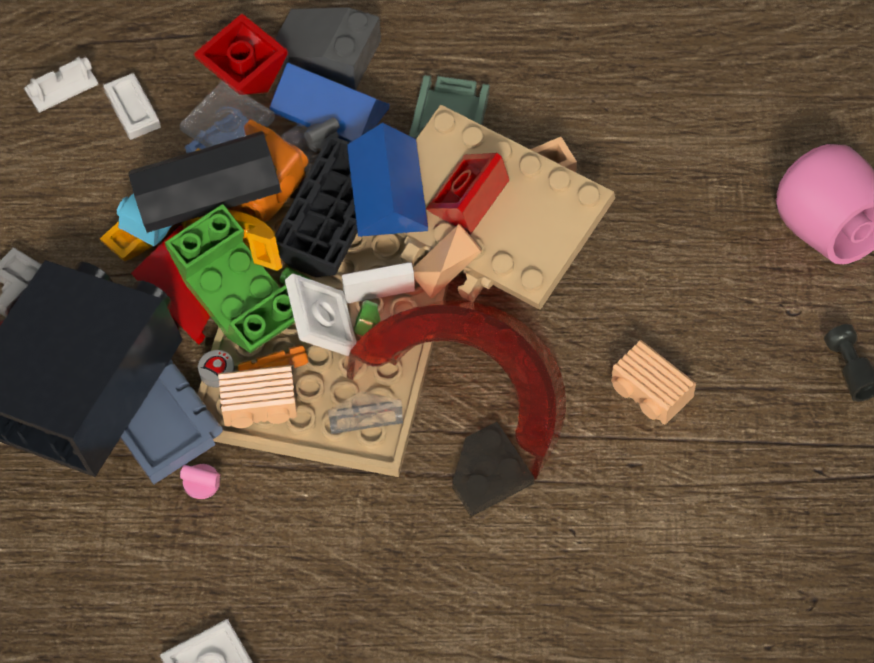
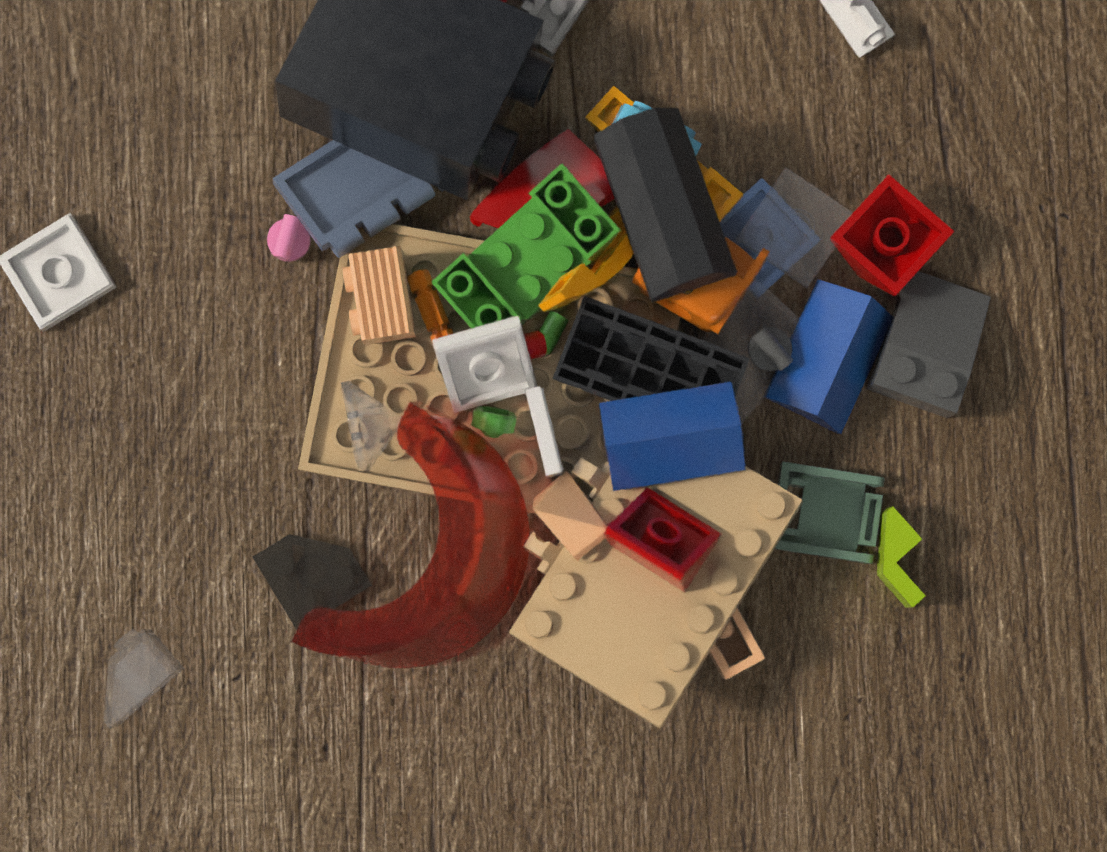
camera: 90 degrees right, 25 degrees up
white tile [103,73,161,140] -> none
light grey tile [198,350,235,387] -> none
light nougat brick [611,340,696,425] -> none
none -> clear slope [104,629,184,729]
none -> lime slope [877,506,926,608]

